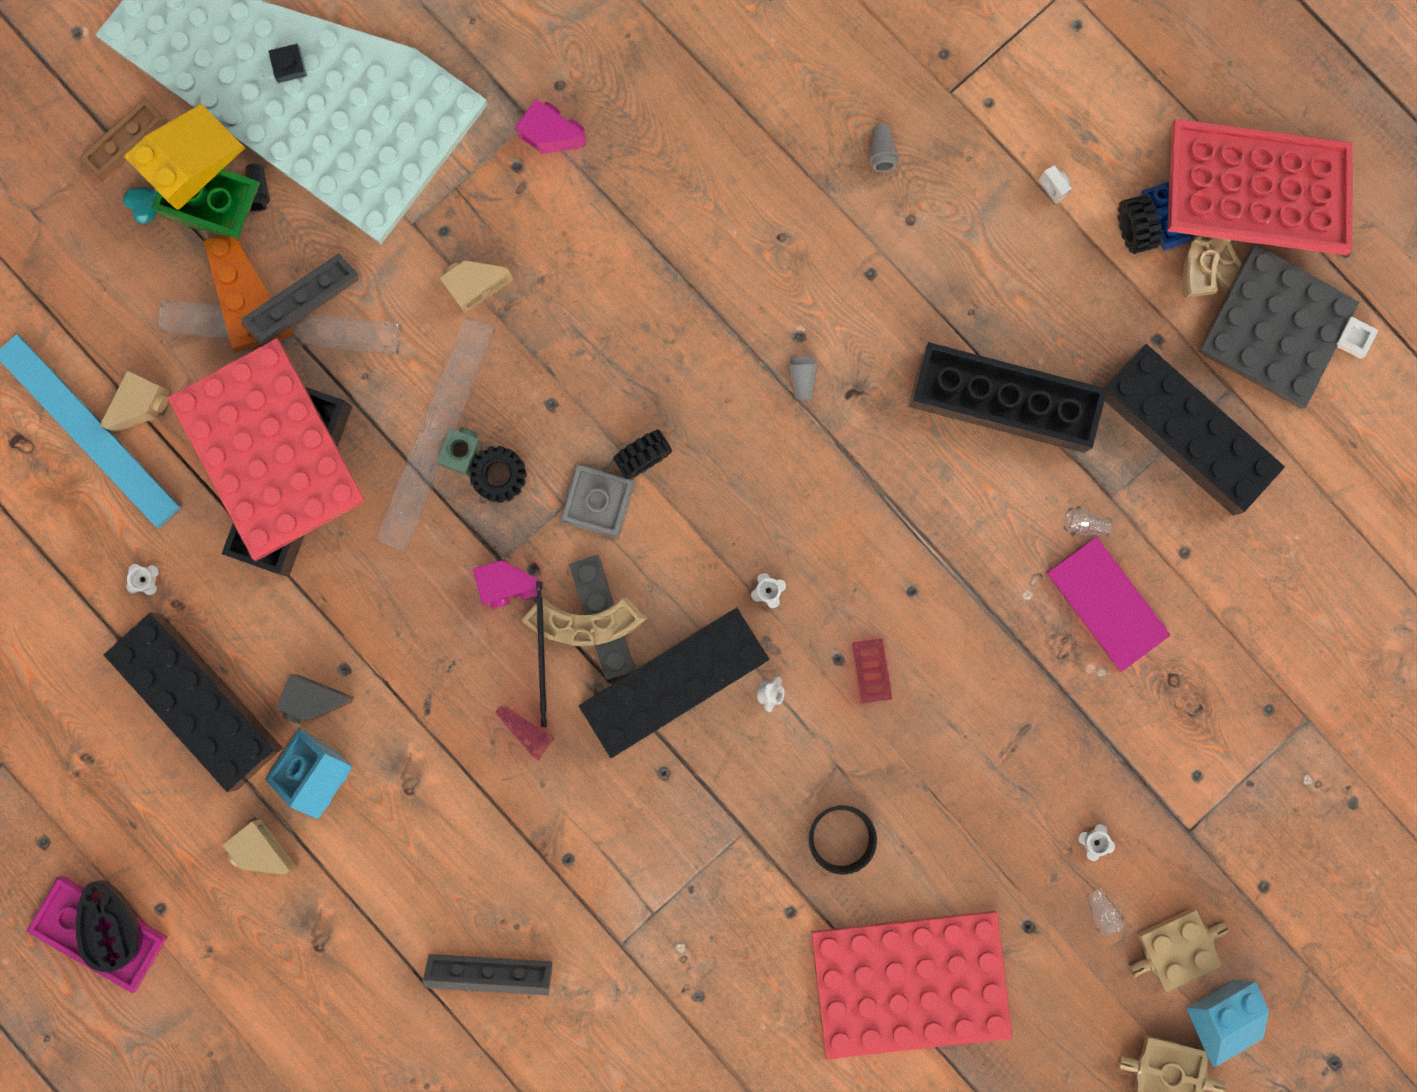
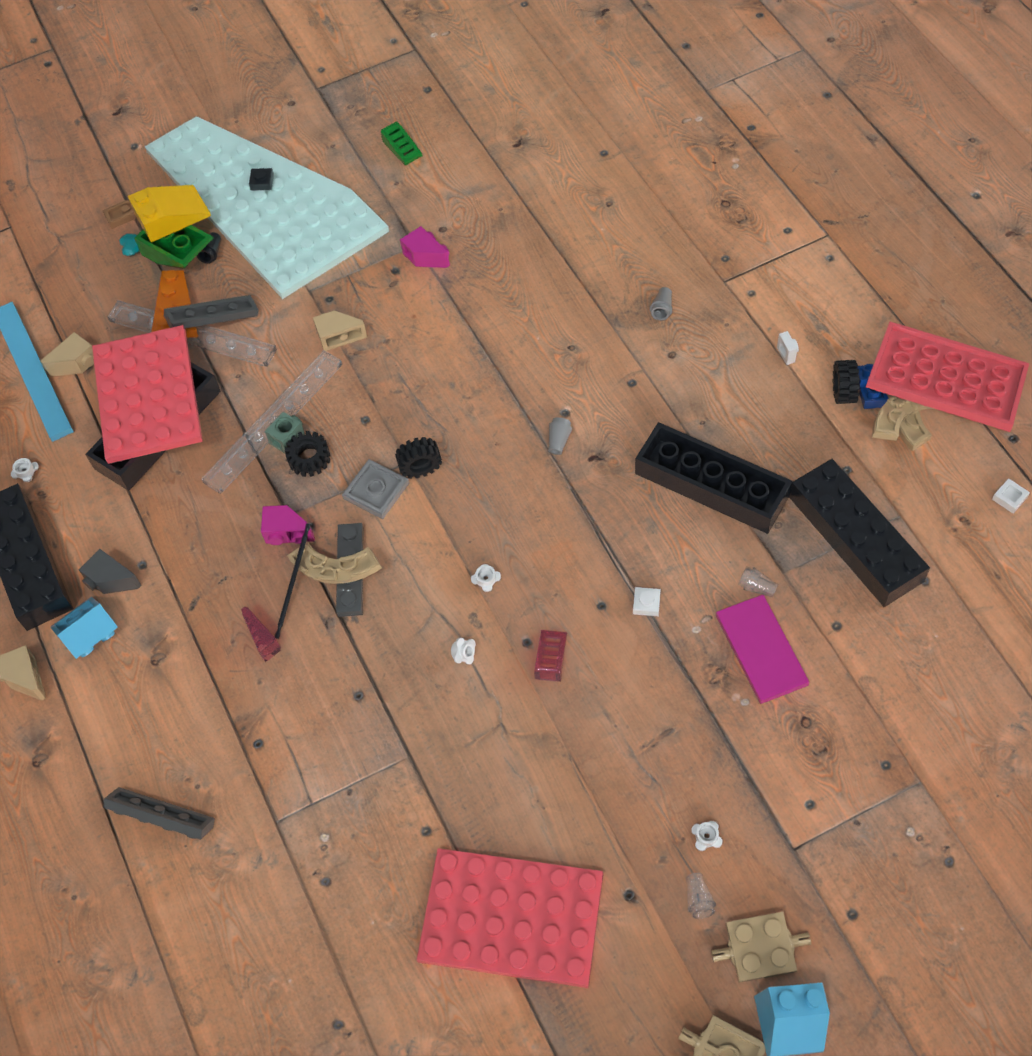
camera: 20 degrees right, 25 degrees down
black brick [578,607,770,759] -> none
black tyre [809,805,877,875] -> none
dark grey plate [1197,244,1359,409] -> none
none -> white plate [633,587,661,616]

